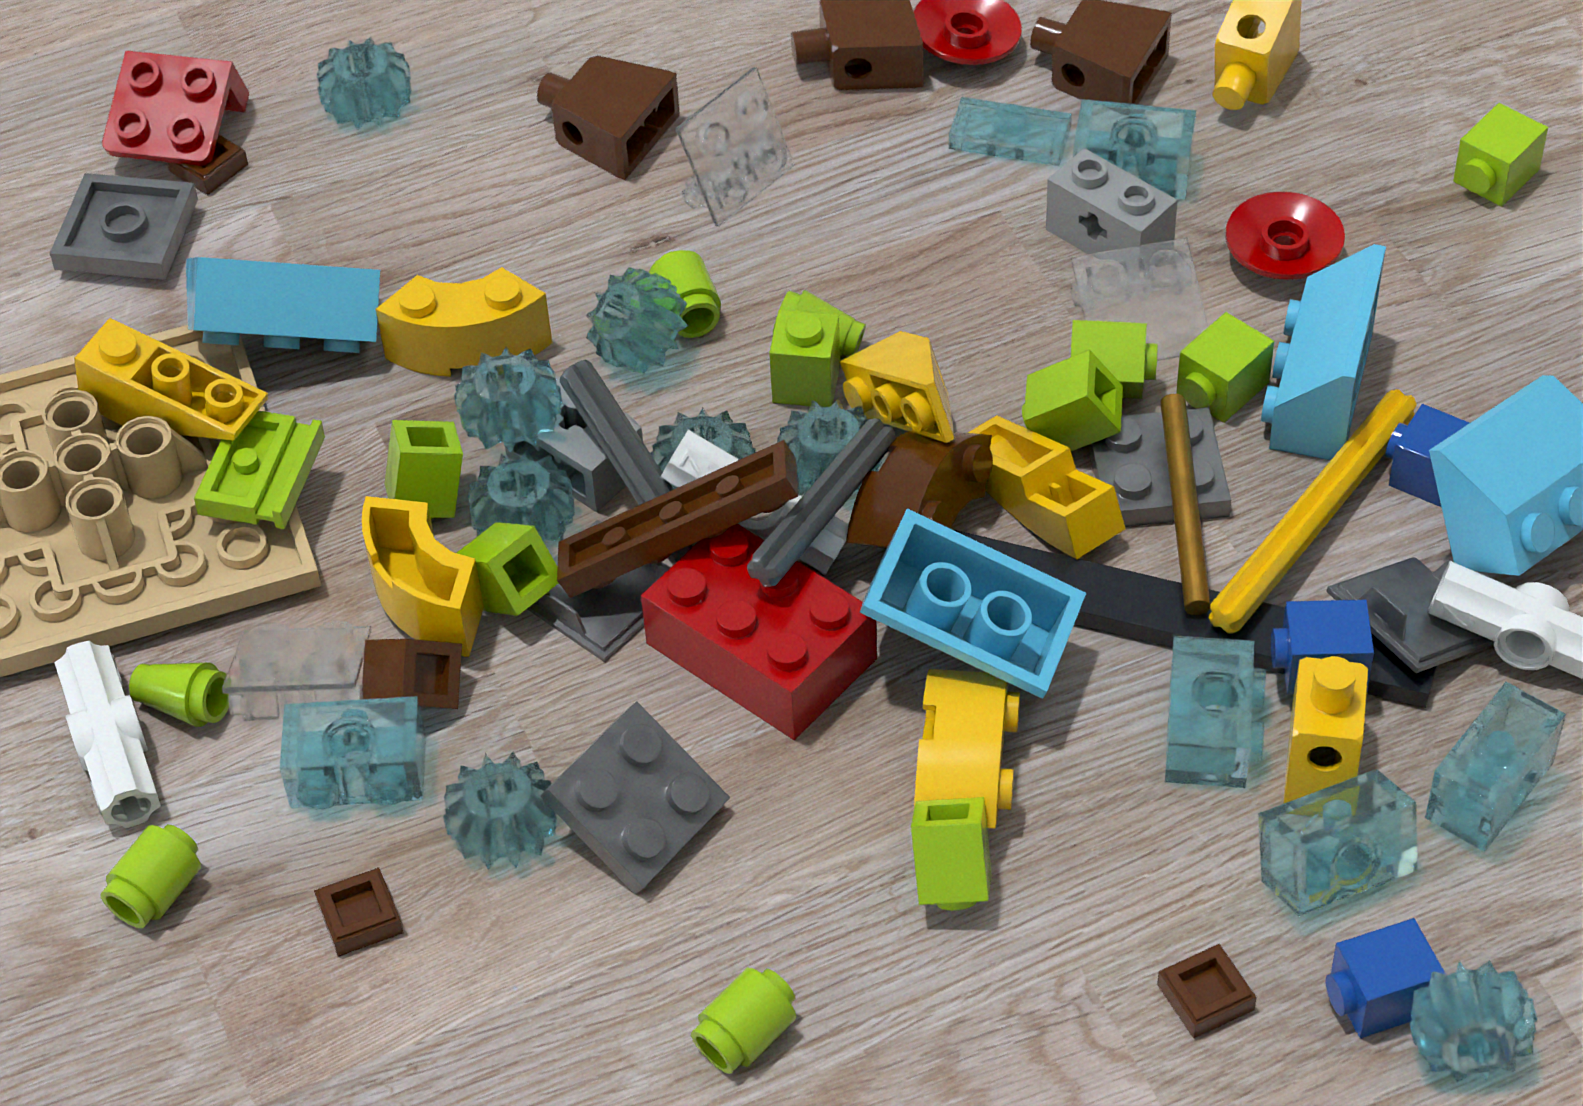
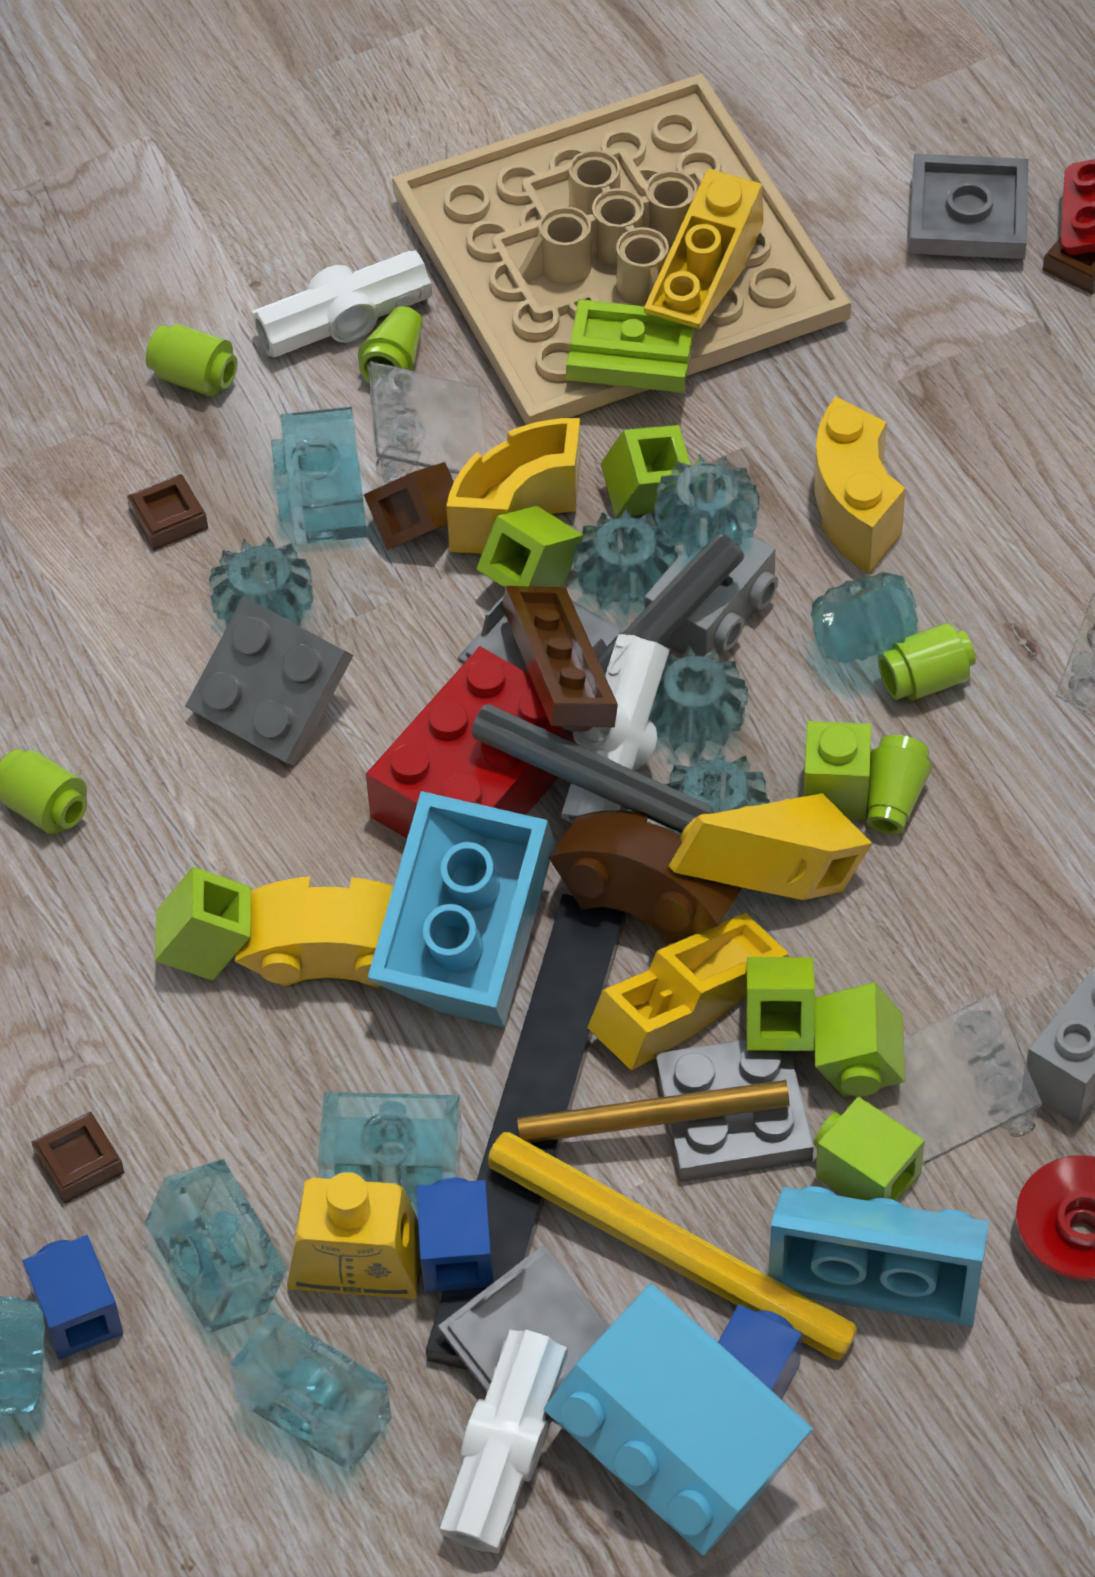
camera: 85 degrees right, 5 degrees up
medium azure slope [186,257,380,353] -> none

